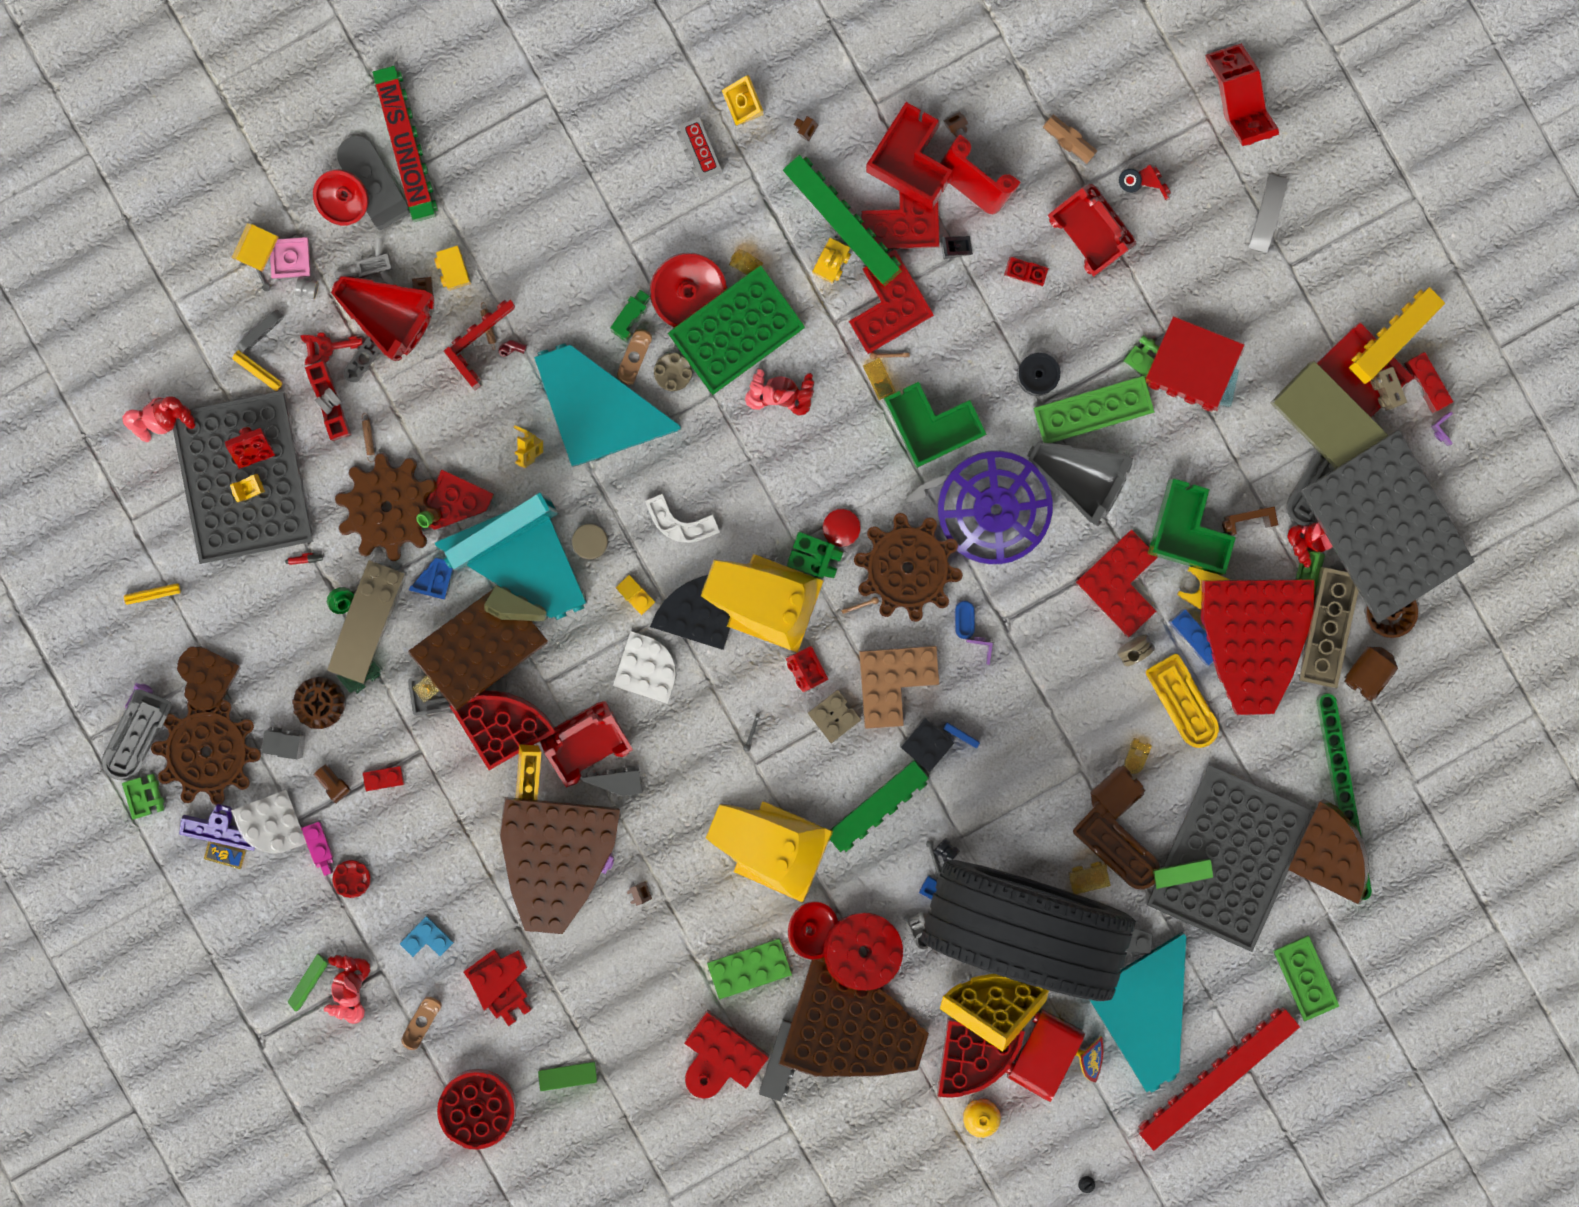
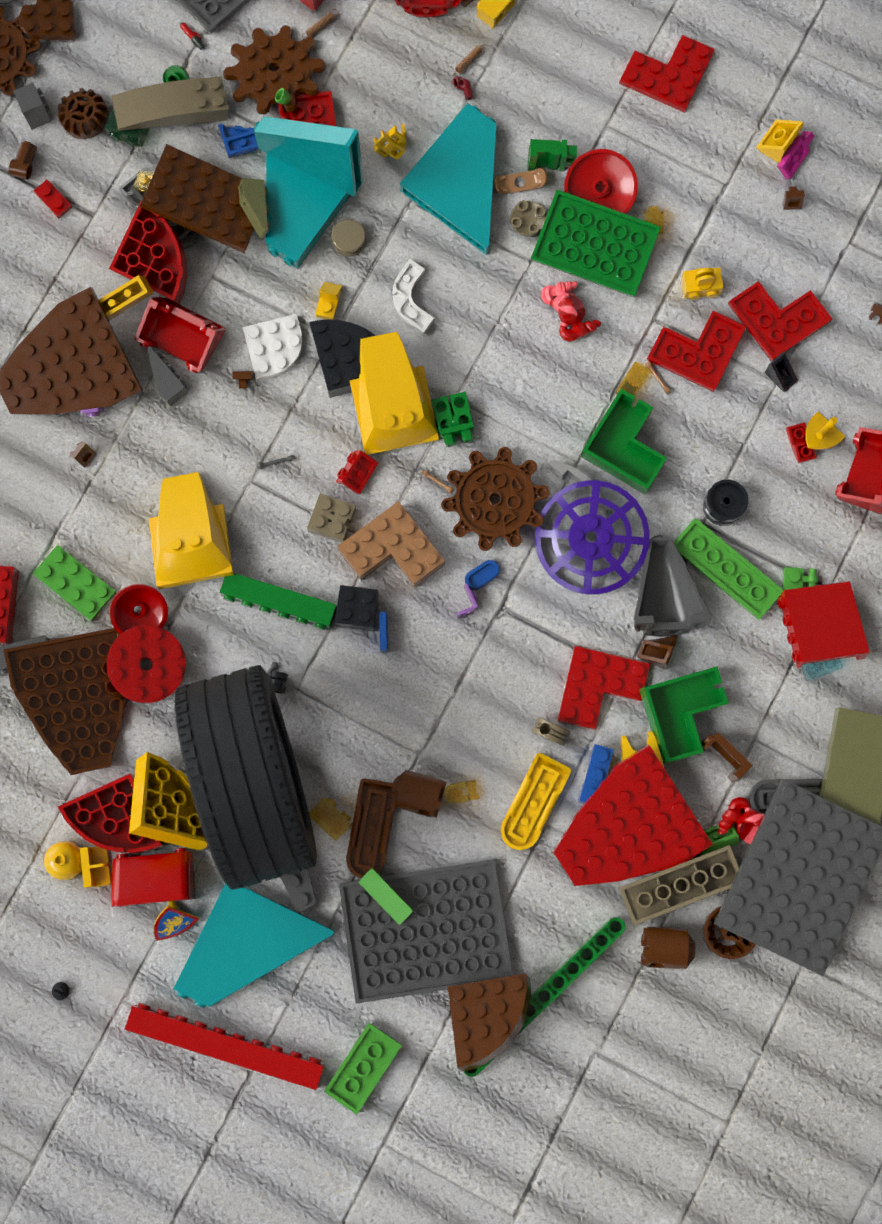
camera: 55 degrees right, 10 degrees down
red bracket [443,299,515,390] -> none
brick [677,117,722,181] -> none
green brick [783,155,902,286] -> none
red dish [823,509,861,547] -> none
red piece [866,102,953,209] -> none
red windscreen [940,134,1021,215] -> none
none -> yellow panel [80,847,111,888]
none -> reddish brown tile [232,371,253,388]
none -> red plate [619,35,715,113]
none -> reddish brown slope [637,635,678,669]
none -> dark pink hinge [777,131,815,179]
none -> yellow shield [806,412,846,450]

